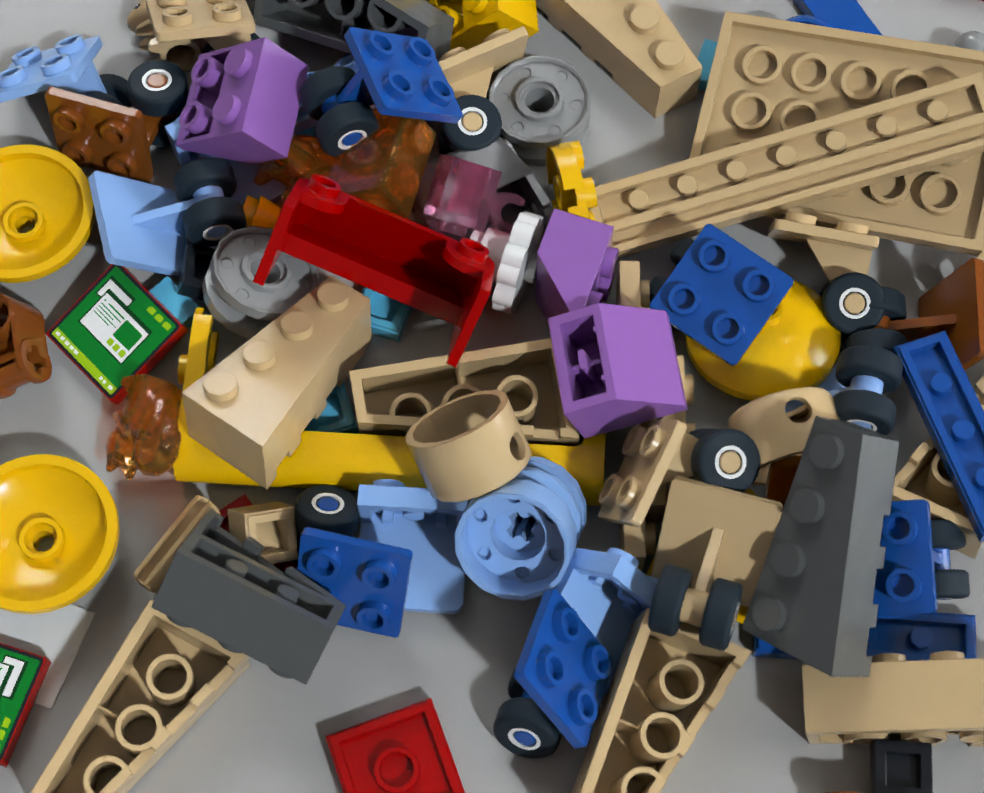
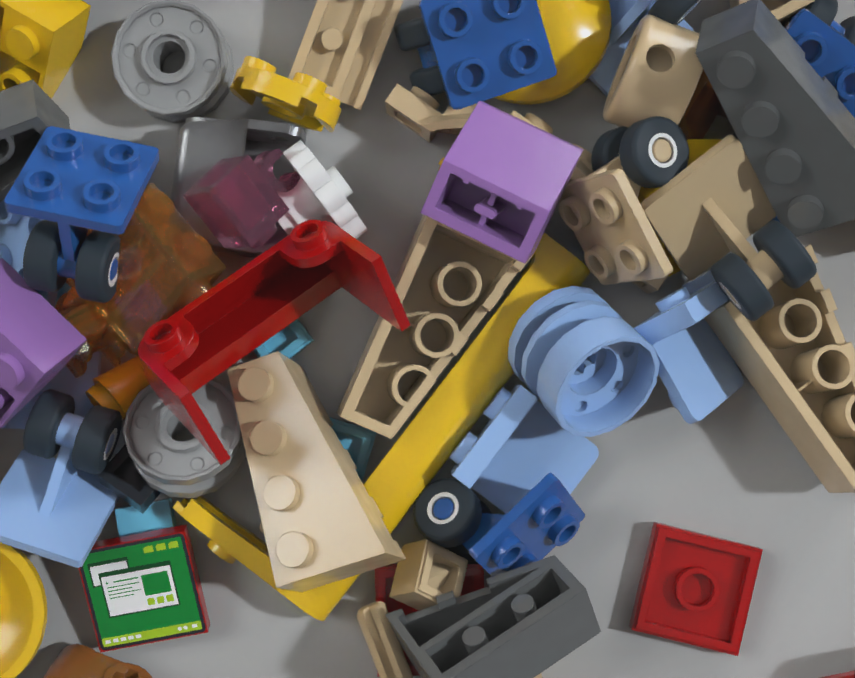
camera: 60 degrees left, 20 degrees up
clear orange animal [106,374,182,480] -> none
tan piece [405,390,532,502] -> none
tan plate [438,26,529,156] -> none
blue plate [493,589,613,758] -> none
medium lavender slope [535,208,619,324] -> none

